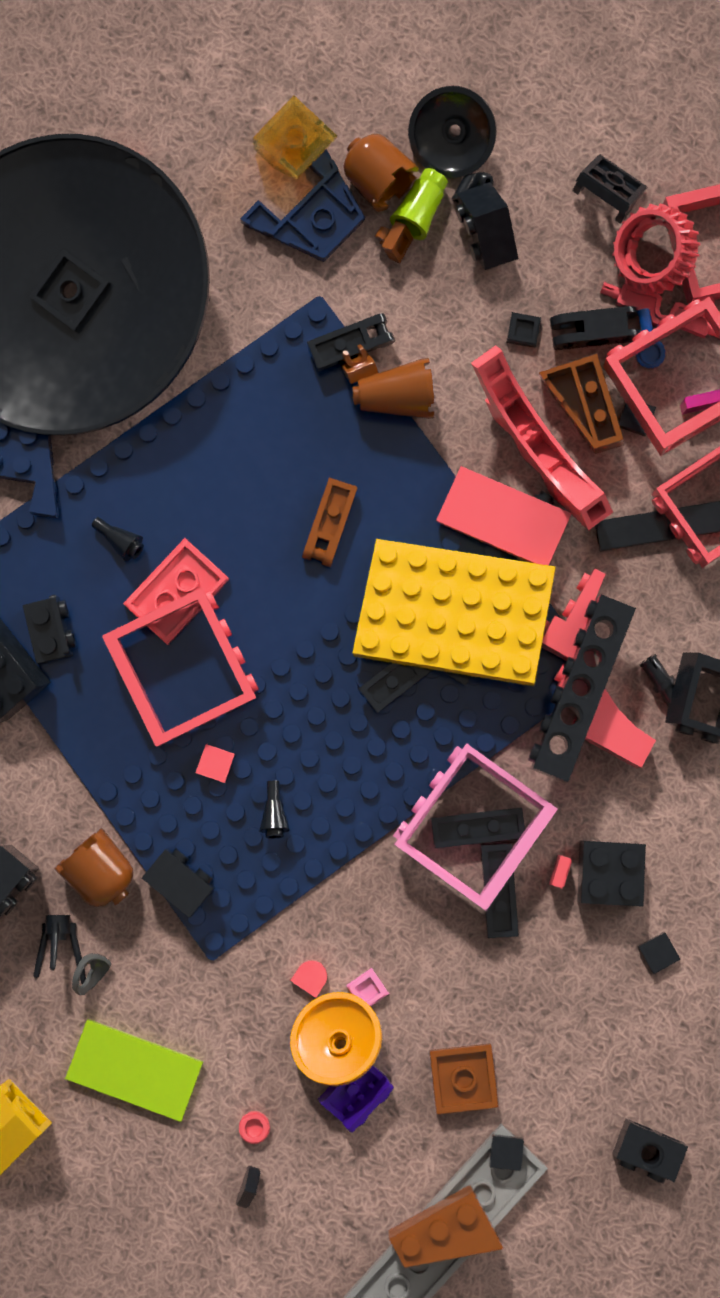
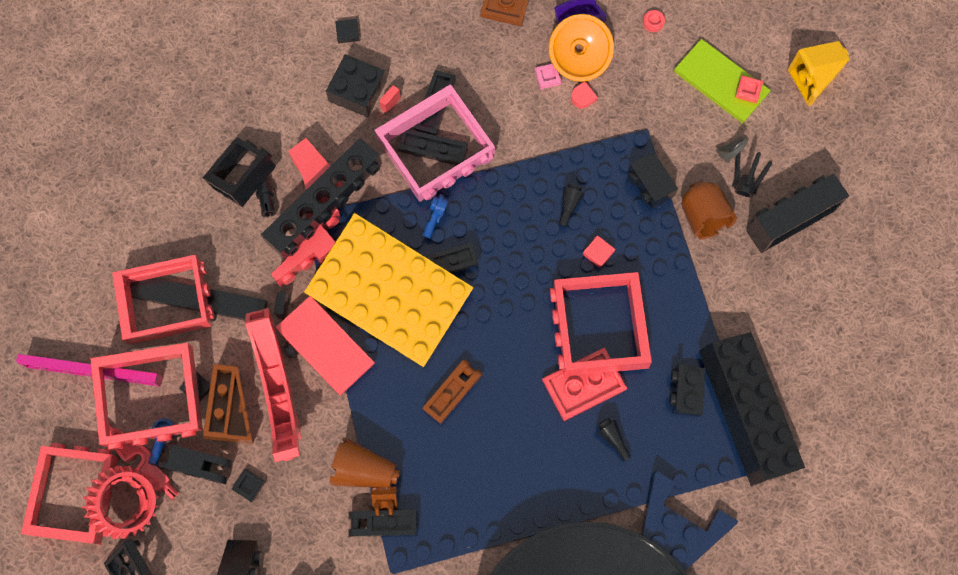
camera: 155 degrees left, 10 degrees down
none -> black tile [274,291,290,319]
none -> blue plate [422,194,448,239]
none -> coral tile [735,75,763,103]

